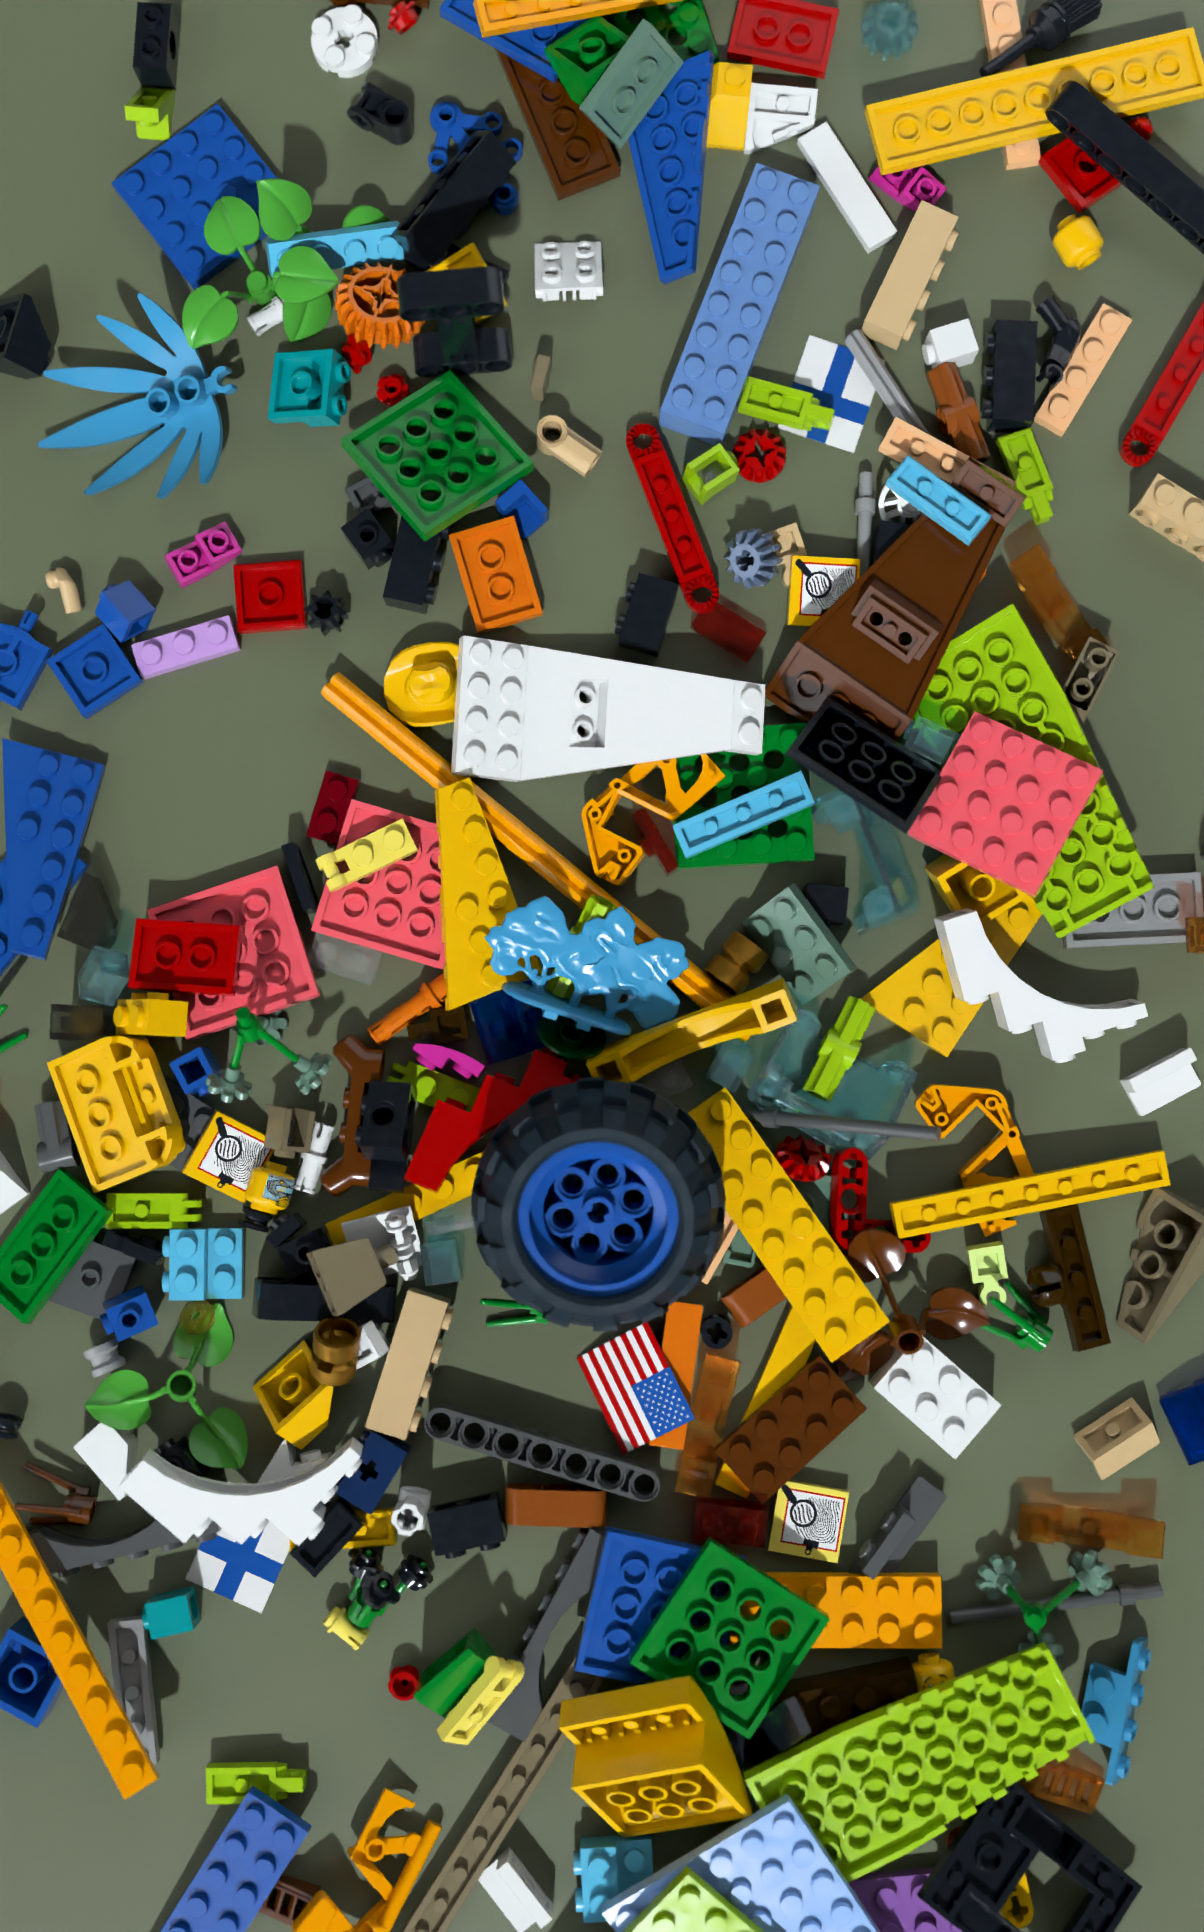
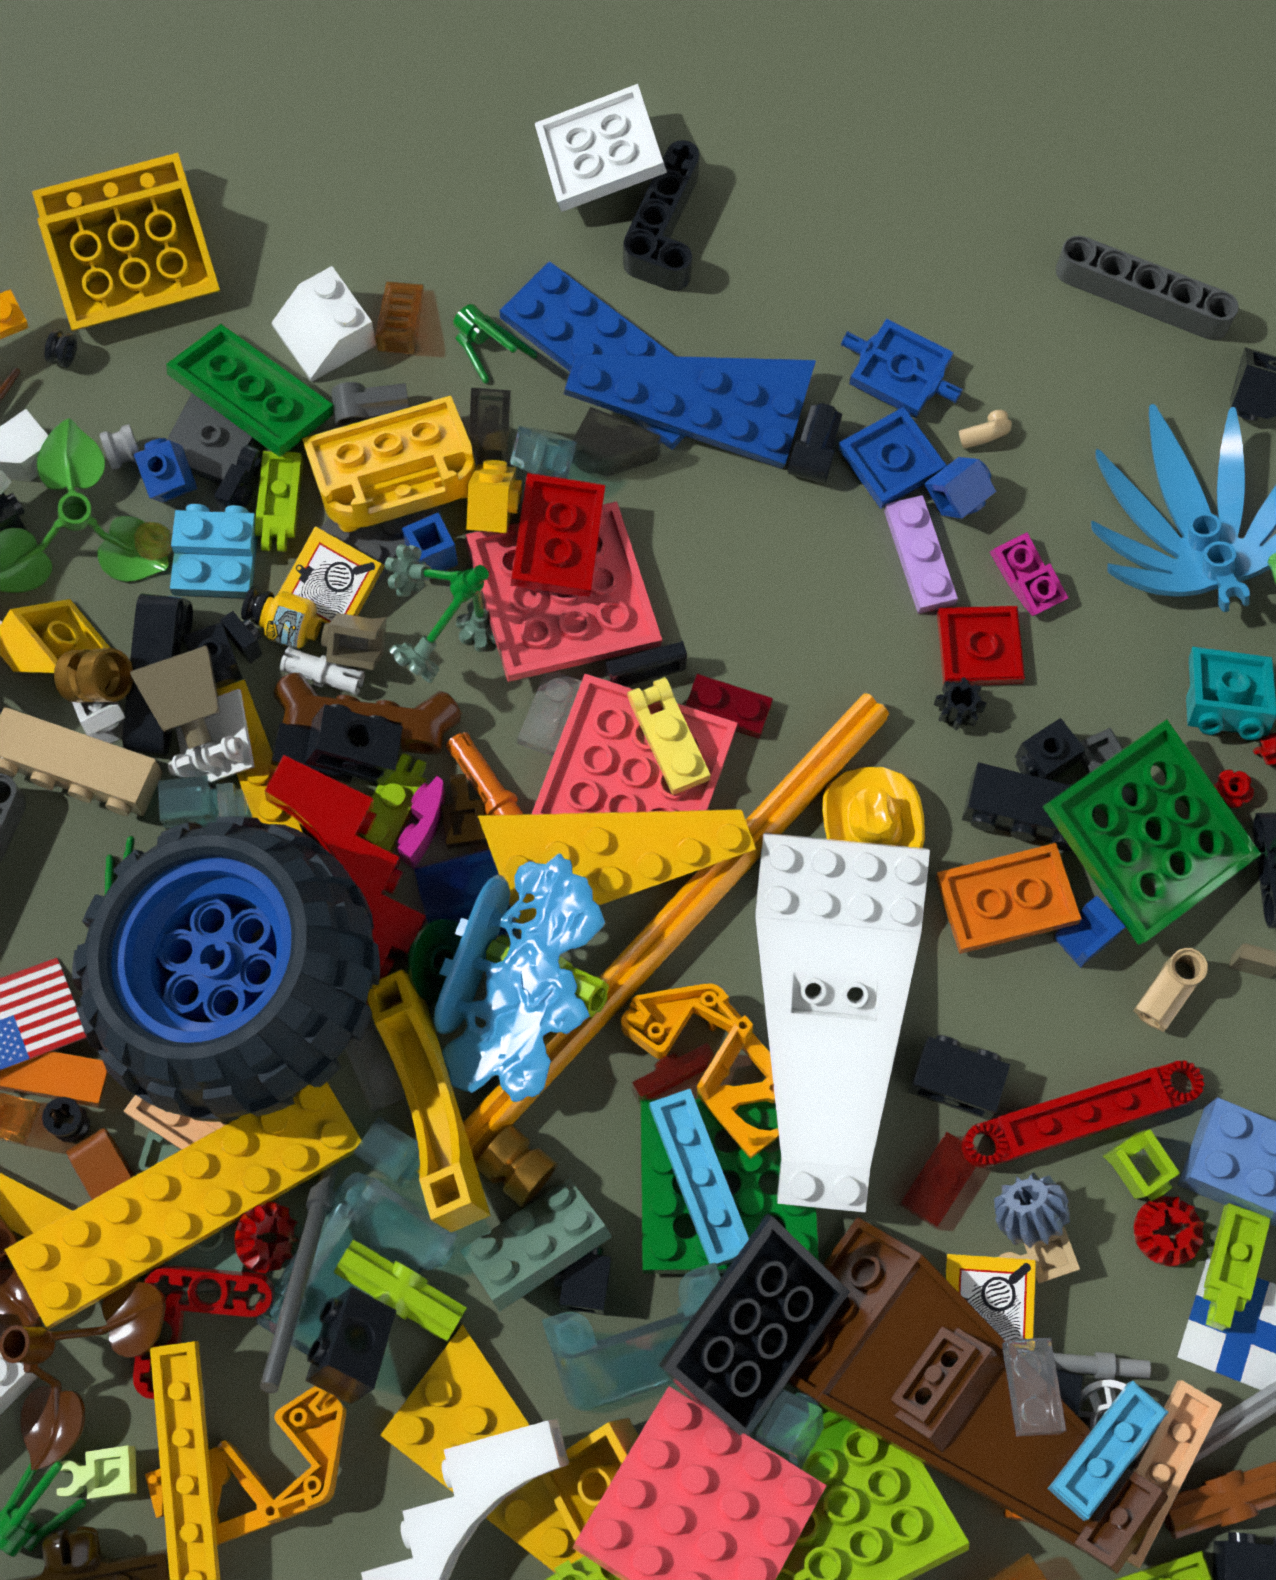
camera: 85 degrees right, 15 degrees down
none -> black brick [305,1286,397,1404]
none -> black piece [788,403,843,484]
none -> clear plate [1002,1337,1066,1437]

